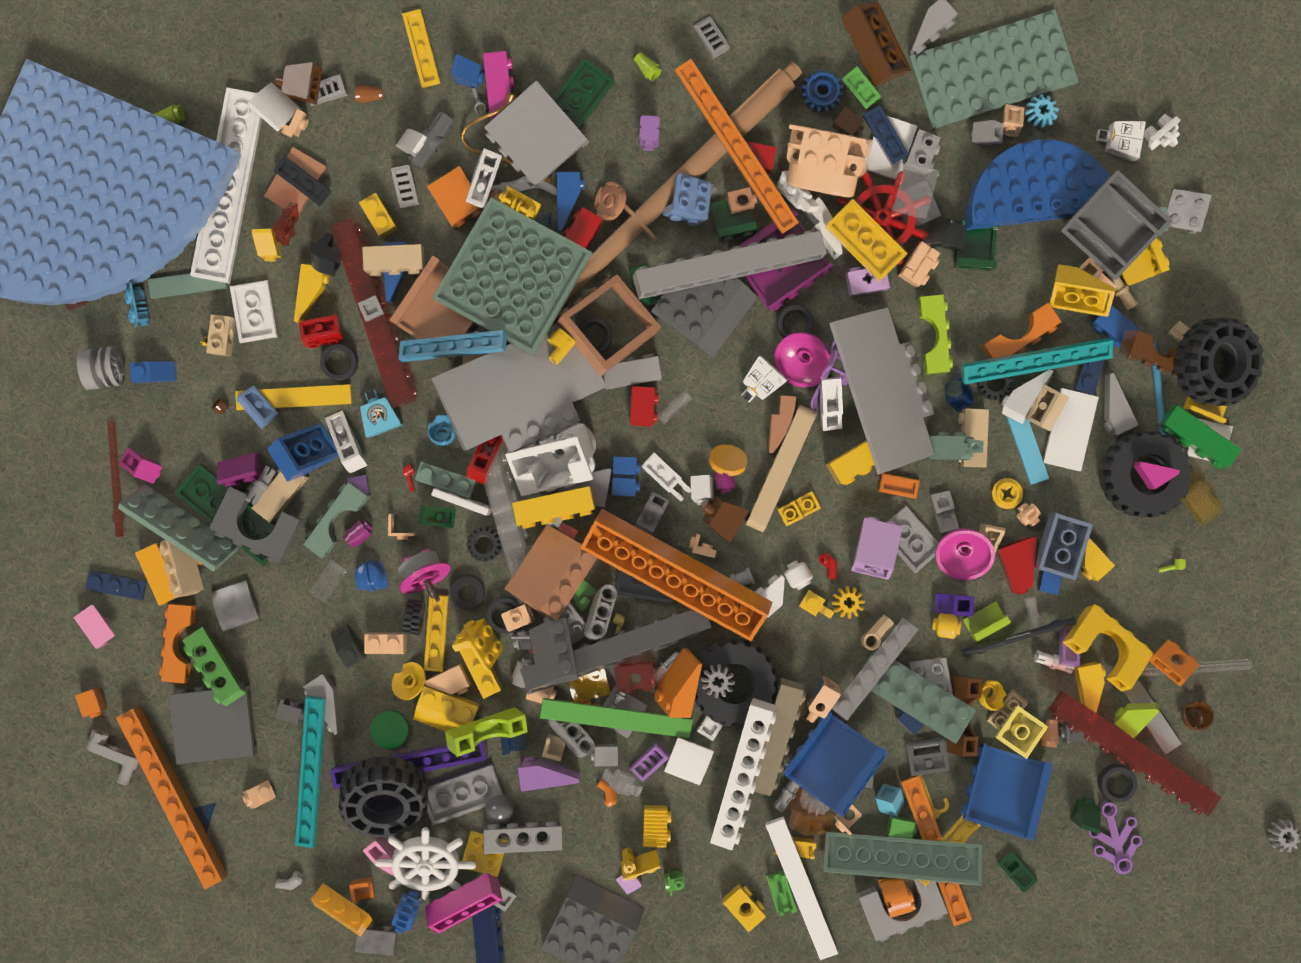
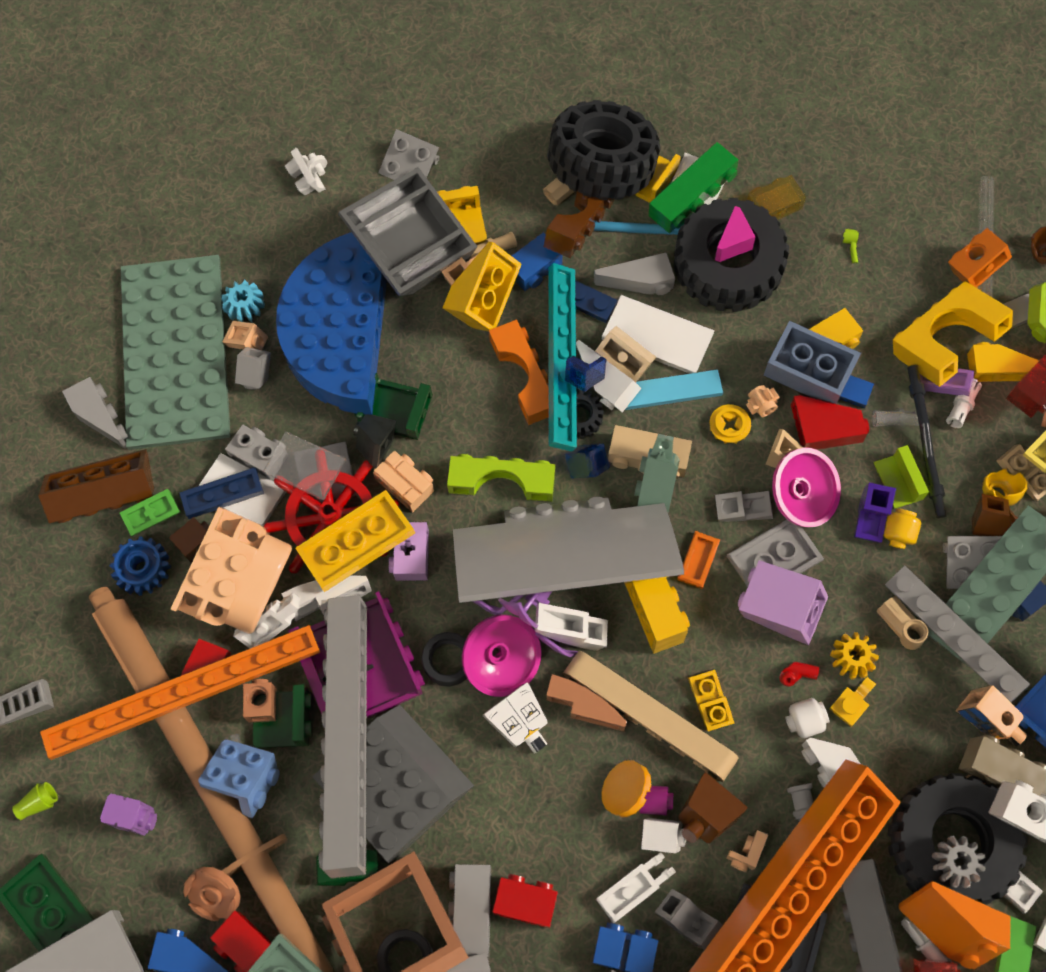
camera: 75 degrees left, 20 degrees down
clear pin [658,390,693,425] -> none
white torso [1096,121,1146,161] -> none
none -> clear blue panel [565,355,607,392]

